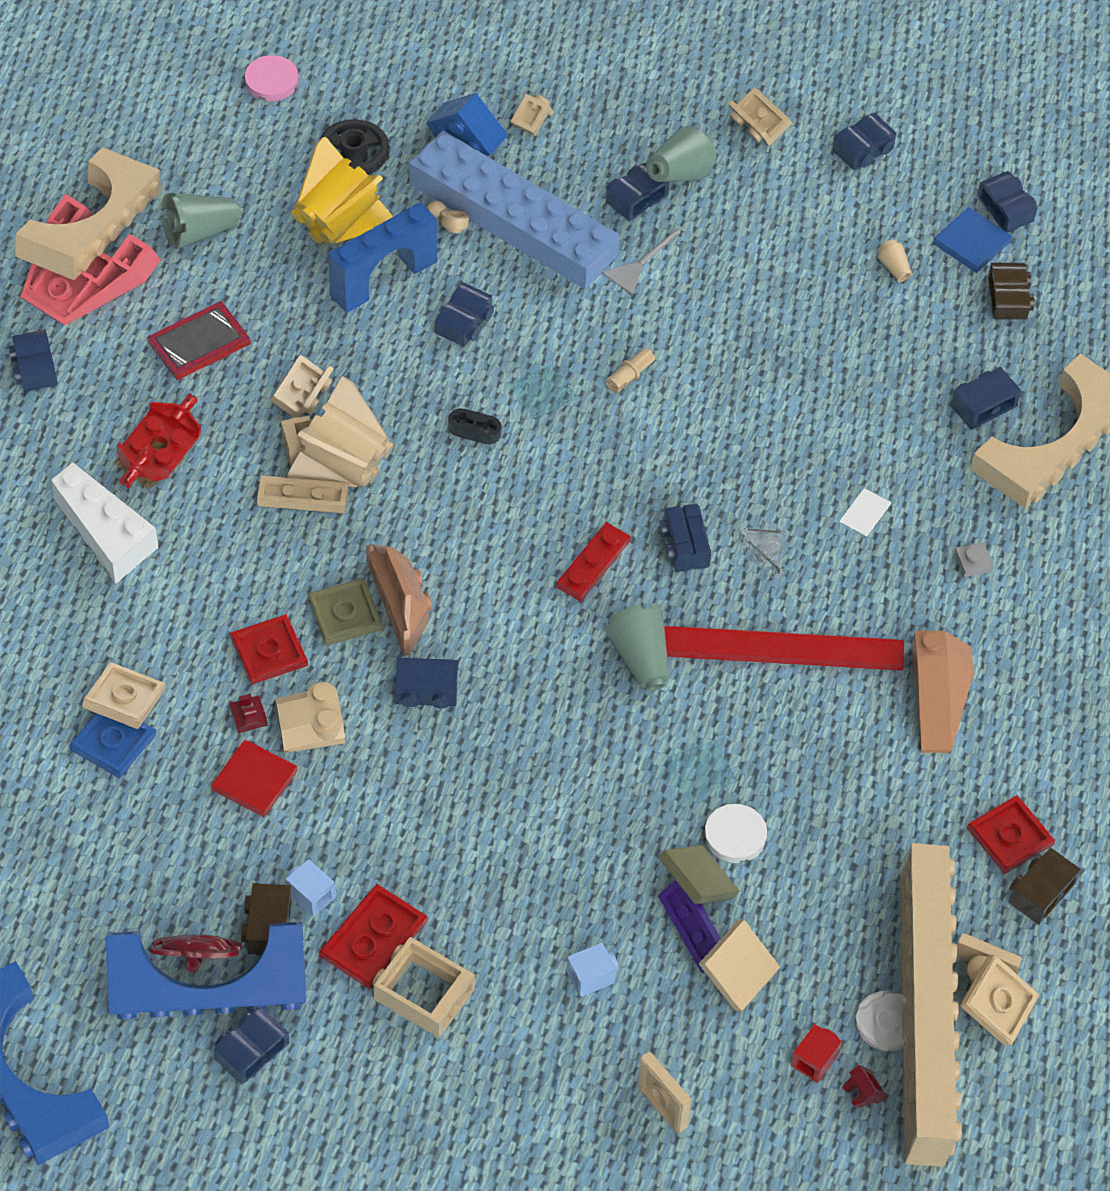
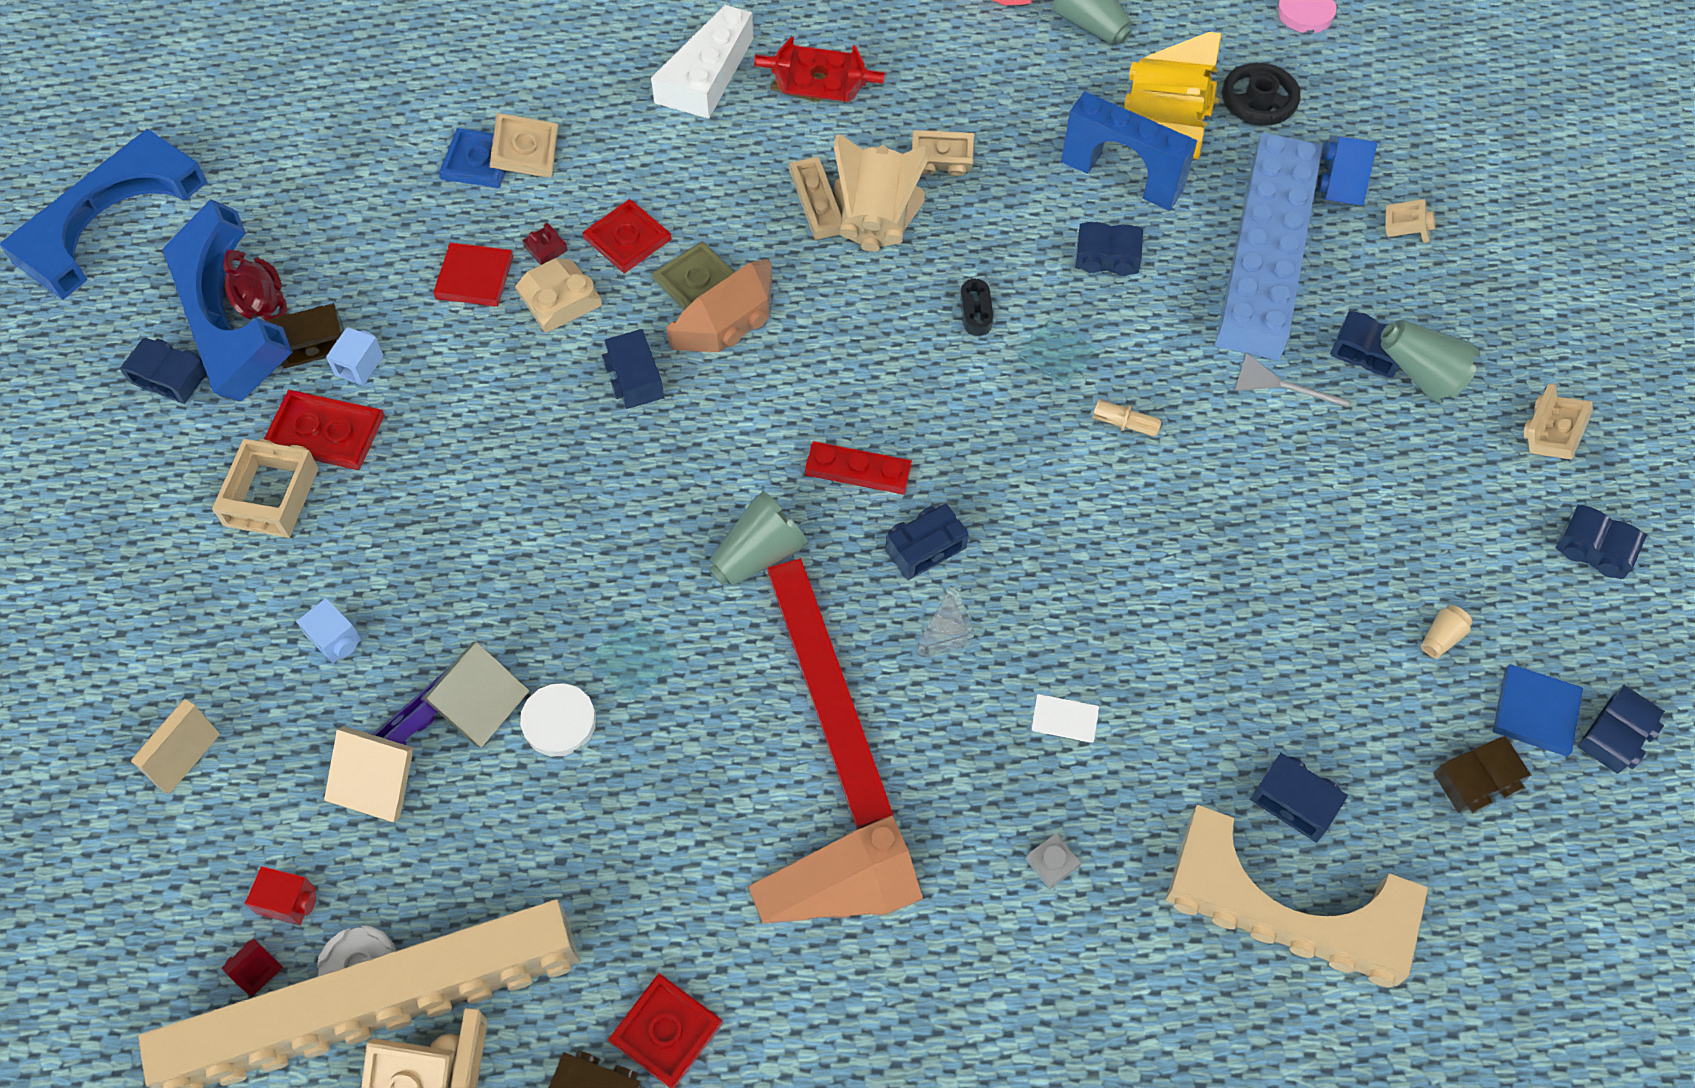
camera: 70 degrees right, 5 degrees up
tile [148,301,251,380] -> none
tan plate [426,201,470,233] -> none

